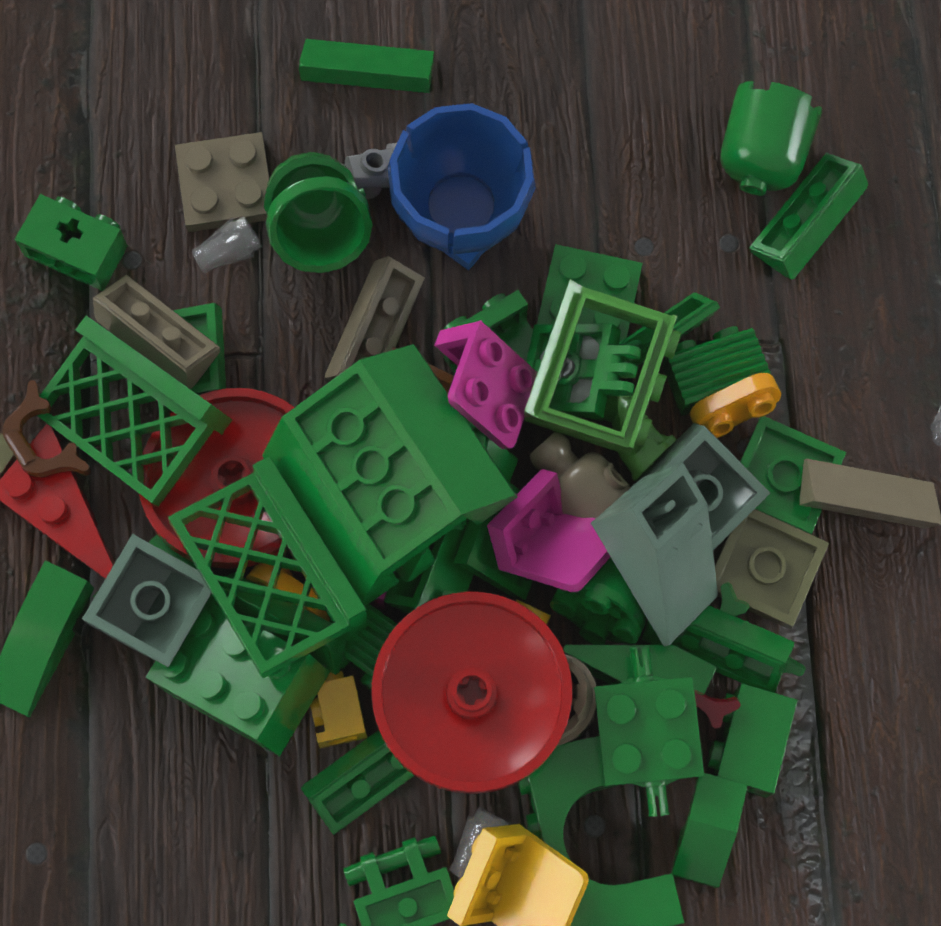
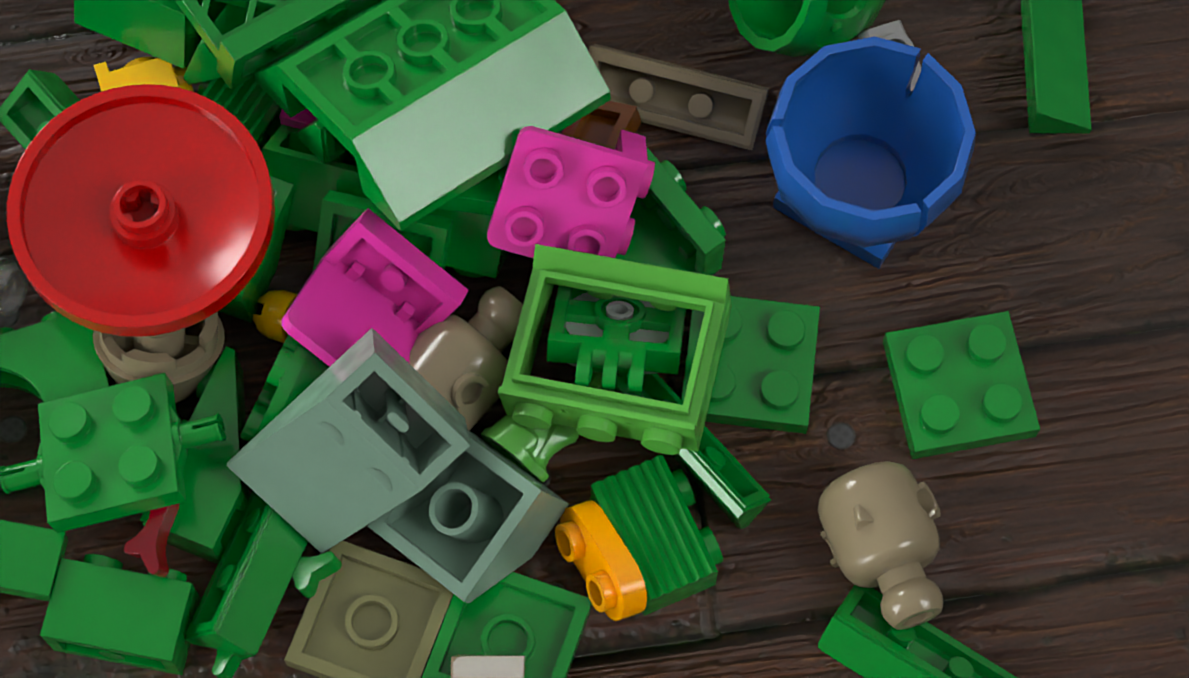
camera: 85 degrees right, 5 degrees down
green cylinder [720,81,823,196] -> none
none -> dark tan piece [818,461,944,630]
none -> green plate [883,311,1040,459]

